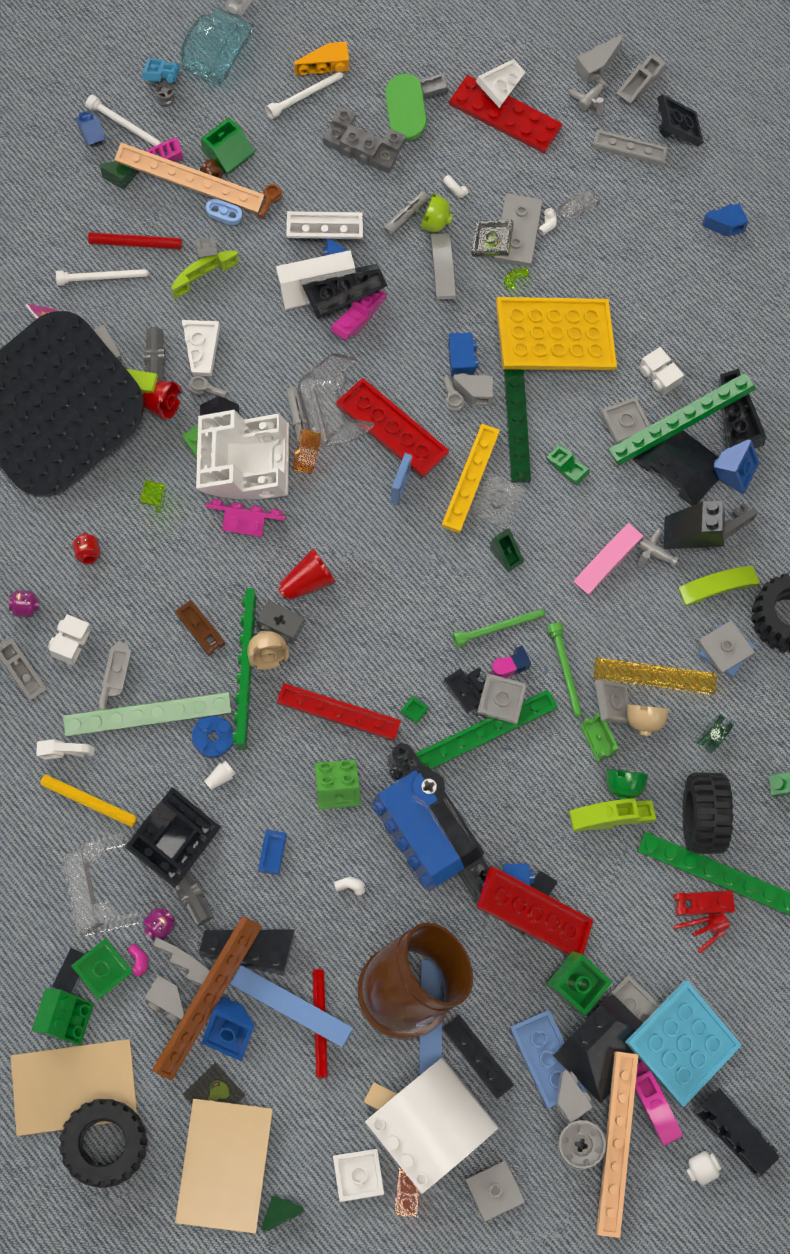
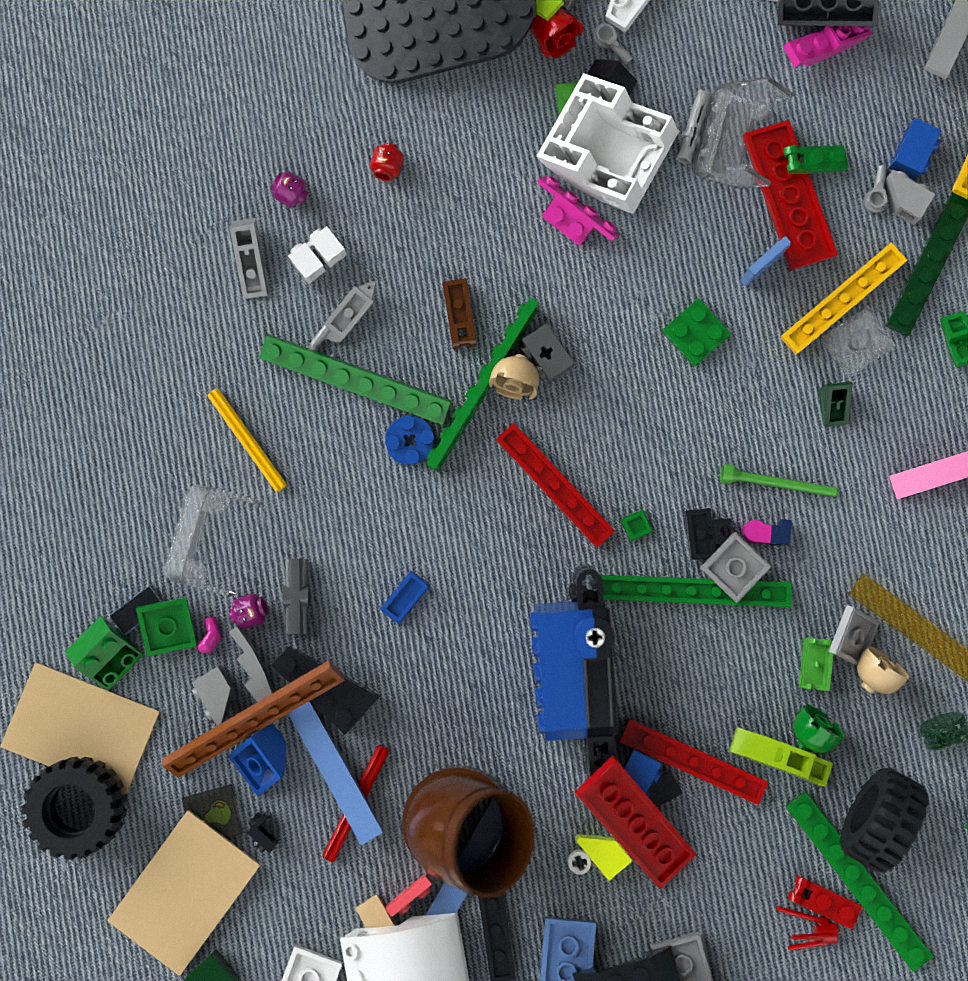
camera: 35 degrees right, 15 degrees up
white piece [36,739,95,760] -> none
black slope [125,787,221,888] -> none
clear neon green panel [140,480,166,513] -> none
white cone [204,761,236,790] -> none
red cone [278,549,336,600] -> none
clear orange slope [292,429,321,474] -> none
bright green bracket [314,760,360,810] -> none
white arm [333,877,365,896] -> none
green brick [546,951,612,1016] -> none
bright green piece [547,622,582,717] -> none
none -> black bracket [247,811,279,853]
none -> coral plate [385,872,433,917]
none -> white bush [568,850,591,875]
none -> neon yellow slope [575,834,632,881]
none -> red plate [619,719,768,805]
none -> green plate [661,298,731,367]
none -> green plate [783,145,849,174]

